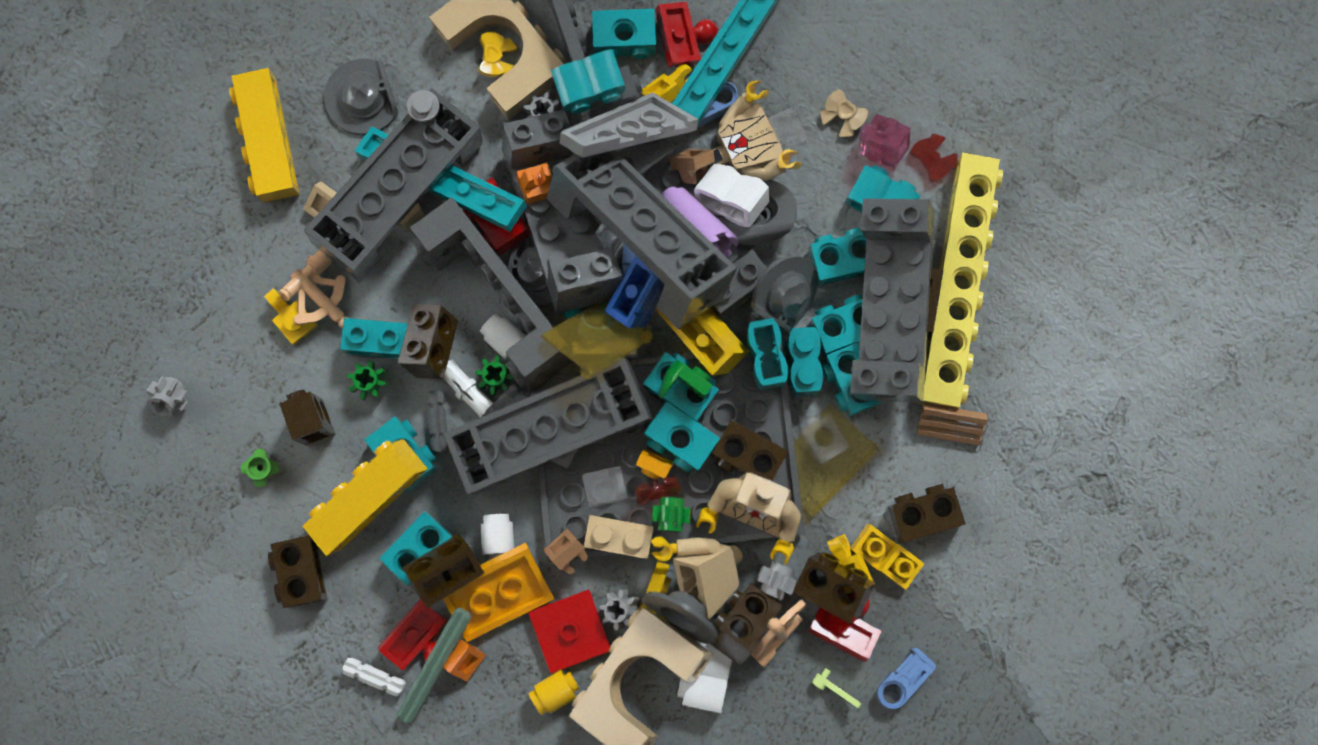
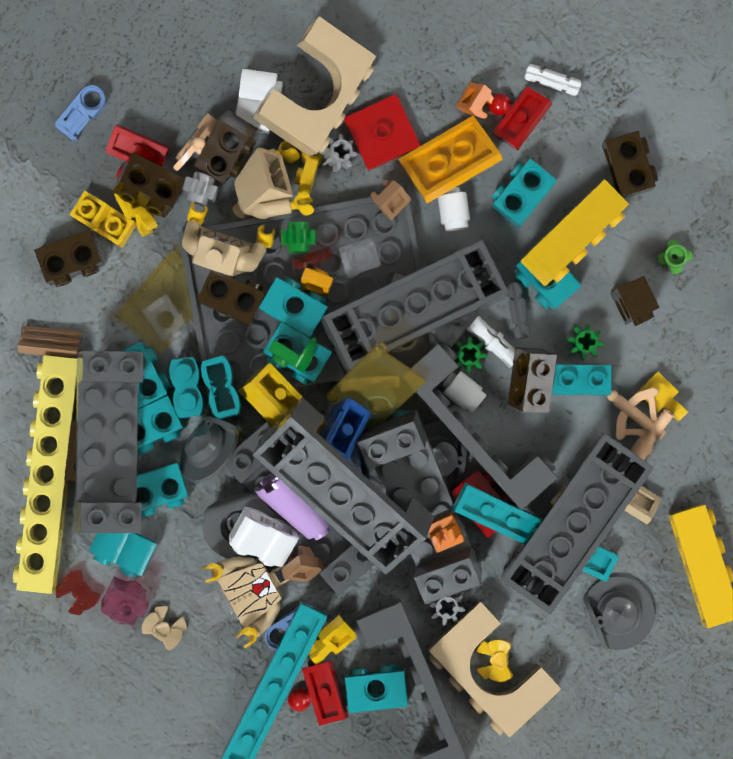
camera: 175 degrees right, 5 degrees up
sand green axle [397,607,472,724] -> none
dark brown brick [402,534,485,608] -> none
light grey plate [407,90,440,122] -> none
yellow brick [529,670,580,715] -> none
teal brick [551,49,626,114] -> none
light grey wing [560,92,698,158] -> none
tan plate [584,515,654,559] -> none
dark grey hat [642,591,718,643] -> none
yellowish green piece [812,668,861,709] -> none

